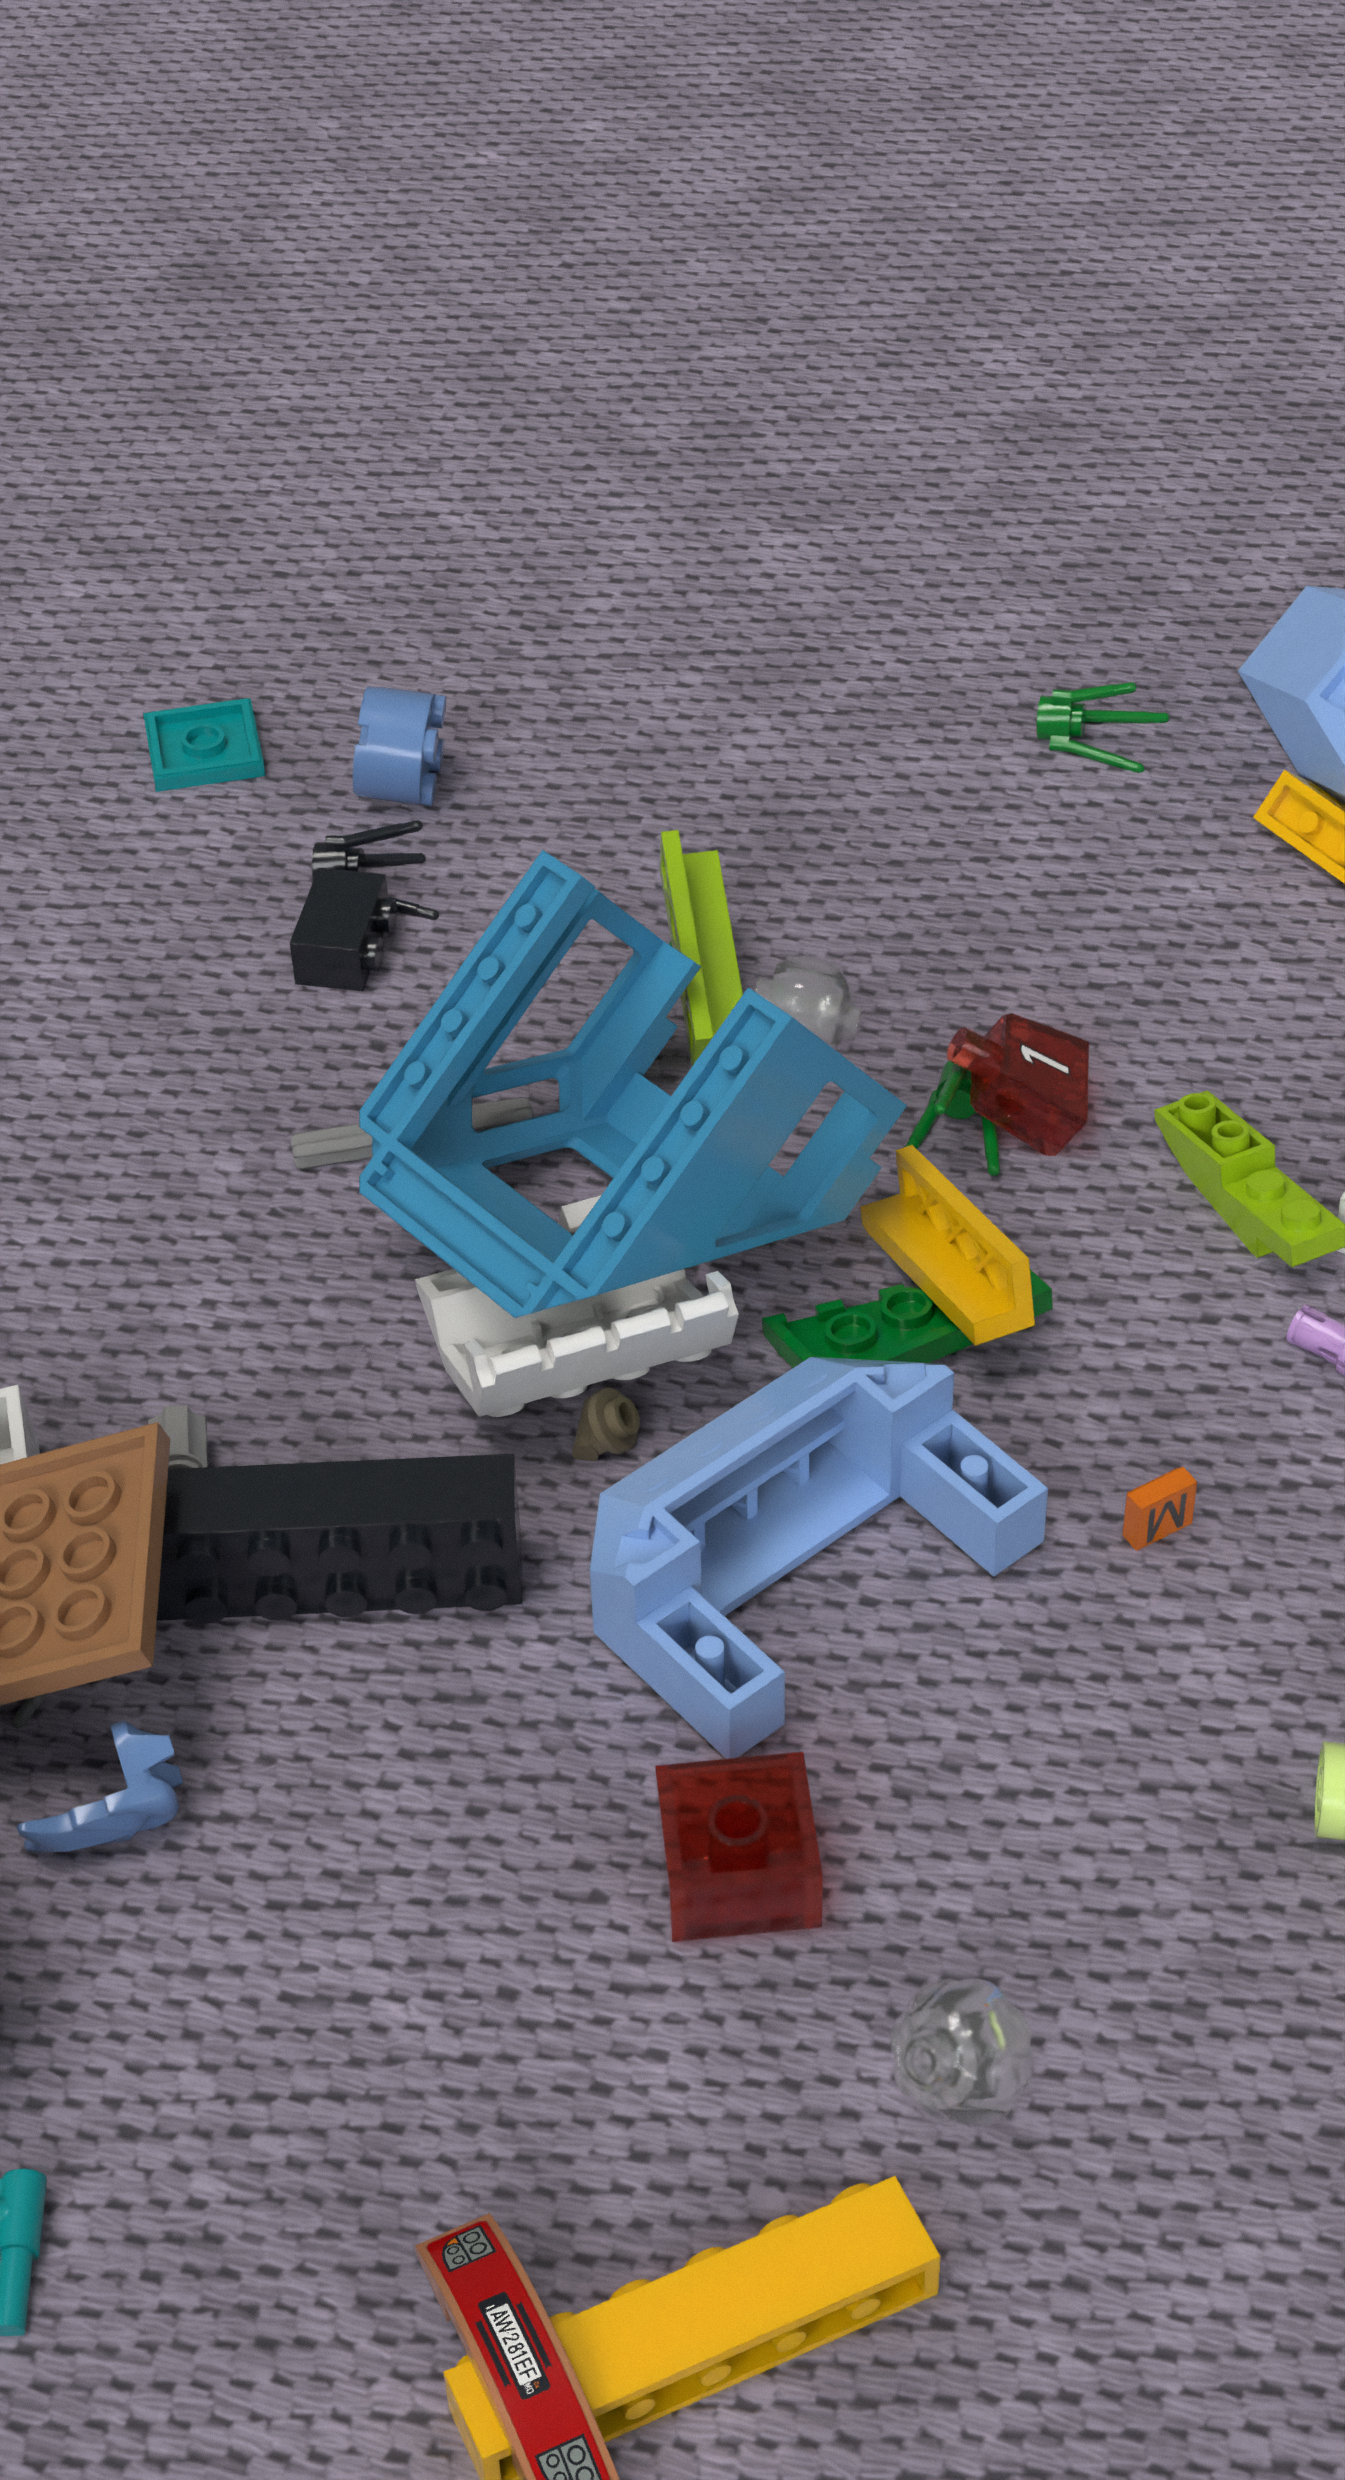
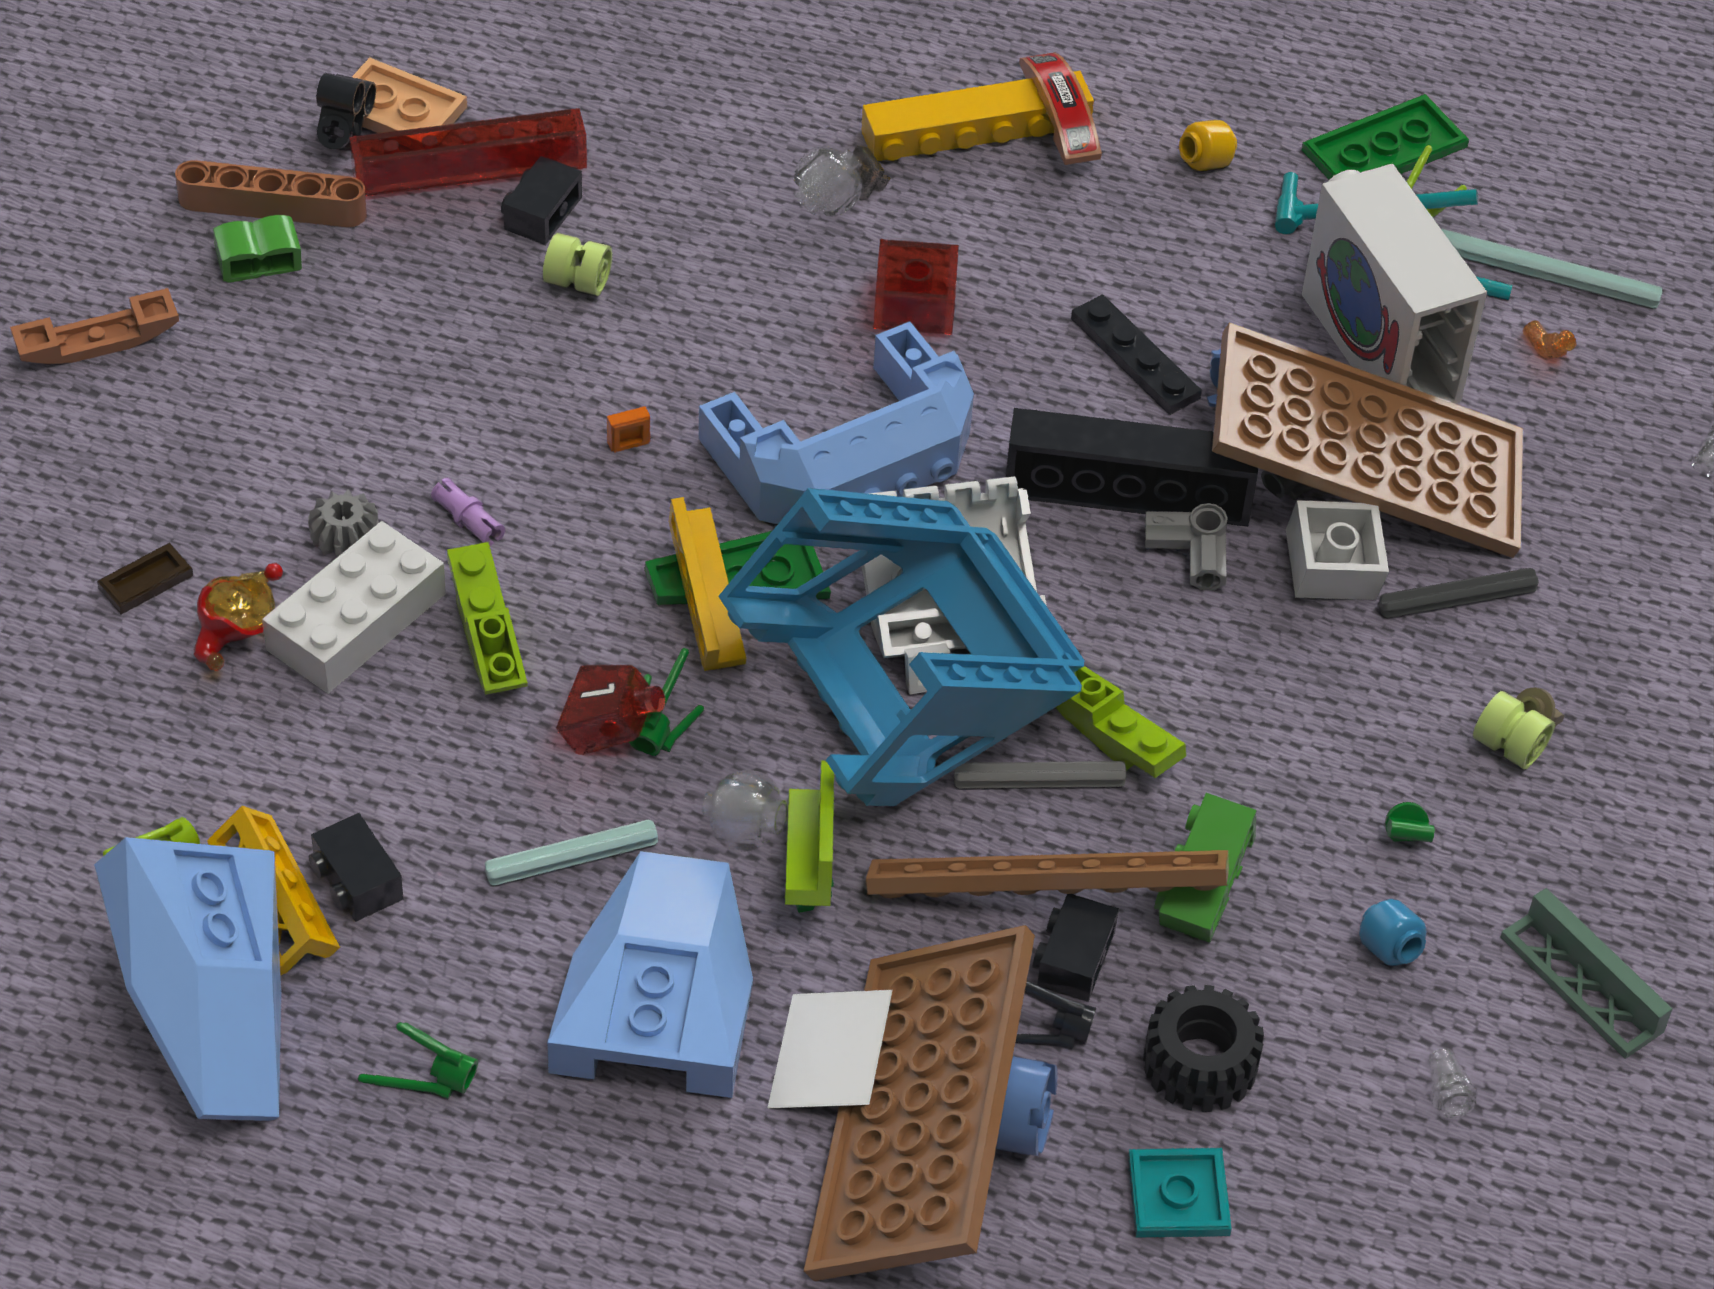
camera: 175 degrees left, 5 degrees up
none -> black brick [309,813,404,922]
none -> light aqua axle [485,819,658,886]
none -> light blue wedge [547,851,753,1098]
none -> white sticker [768,990,893,1108]
none -> medium nougat plate [804,925,1035,1281]
none -> clear smoke tile [838,145,891,201]
none -> medium nougat plate [866,850,1229,898]
none -> lime slope [1055,666,1186,778]
none -> black plate [1071,294,1202,415]
none -> black tyre [1143,985,1264,1112]
none -> bright green wedge [1154,793,1257,943]
none -> yellow head [1179,120,1237,171]

